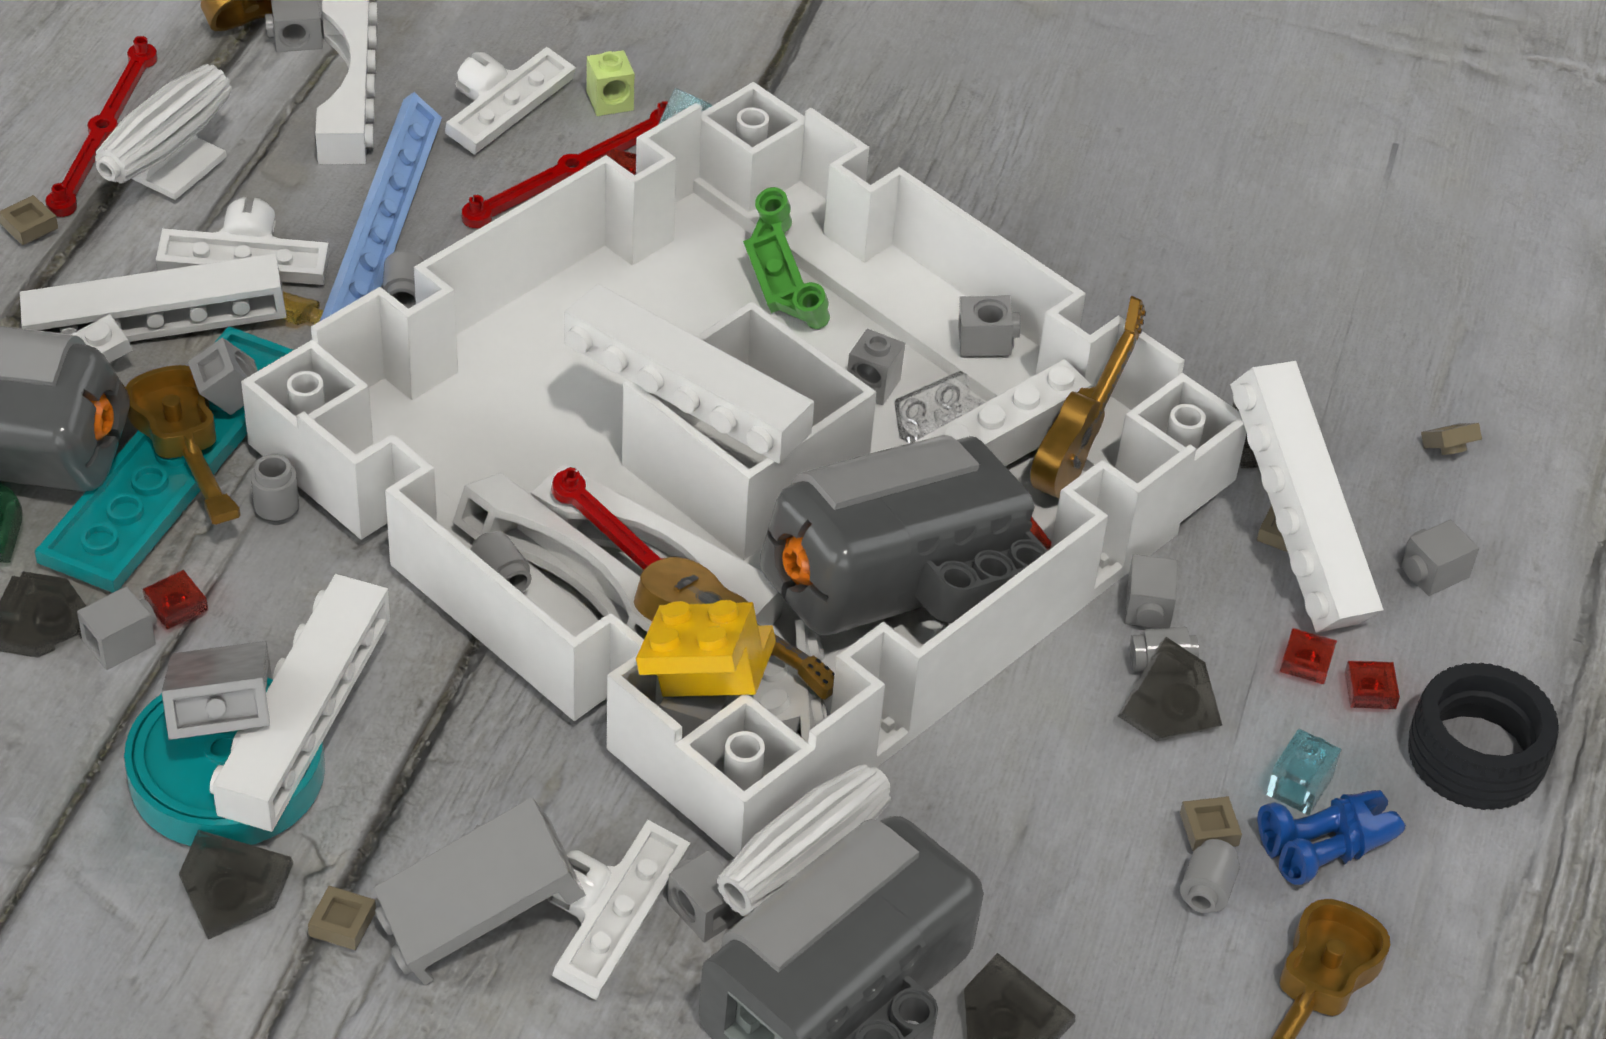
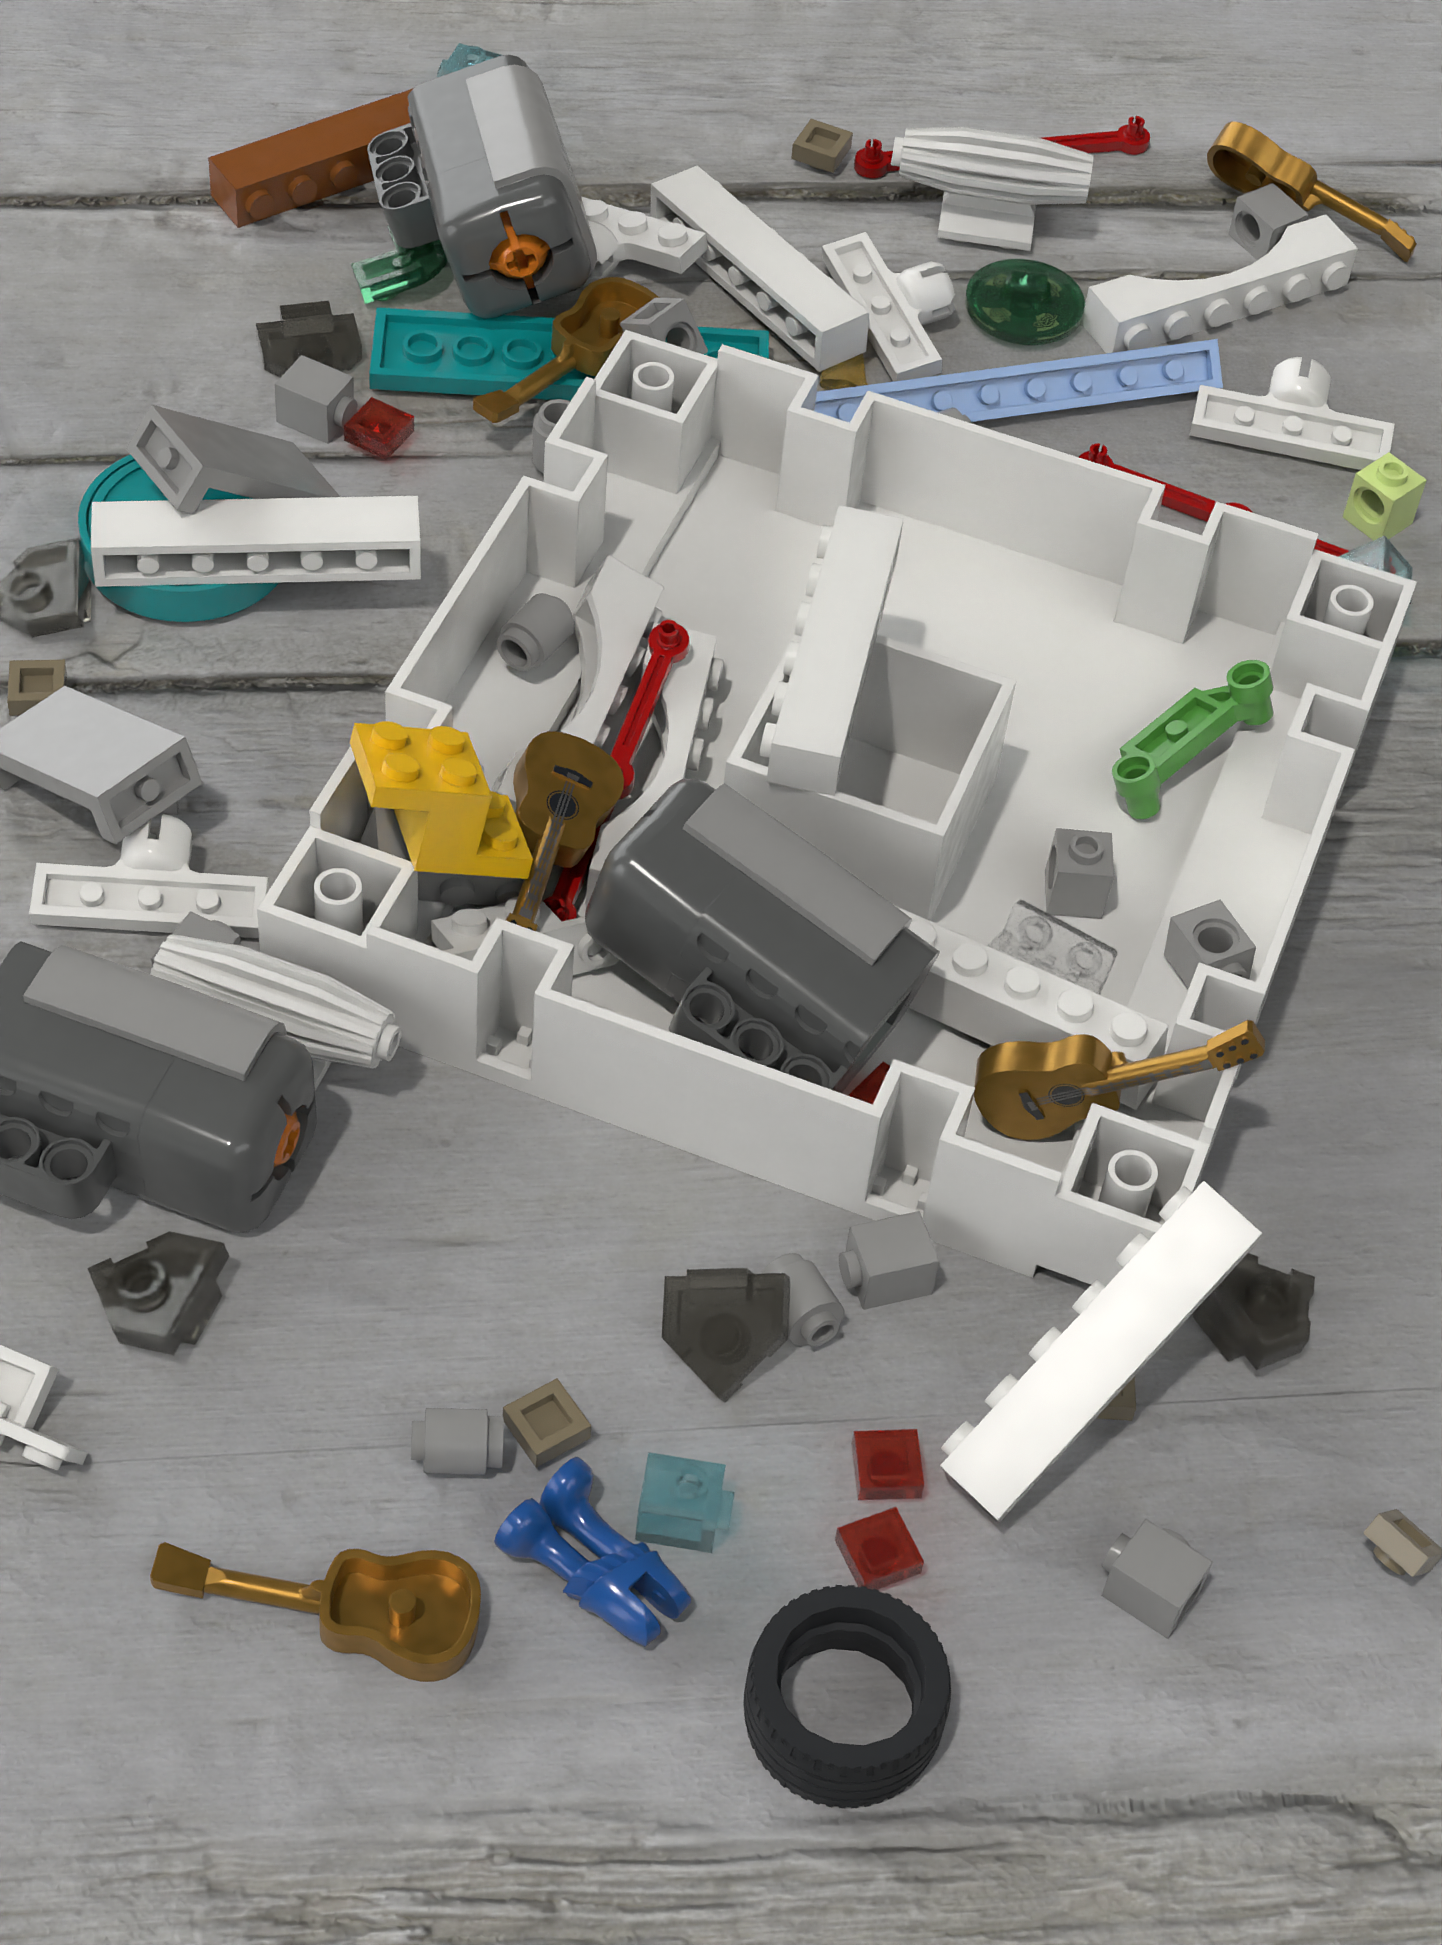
camera: 65 degrees right, 5 degrees up
none -> clear green shield [965,259,1085,345]

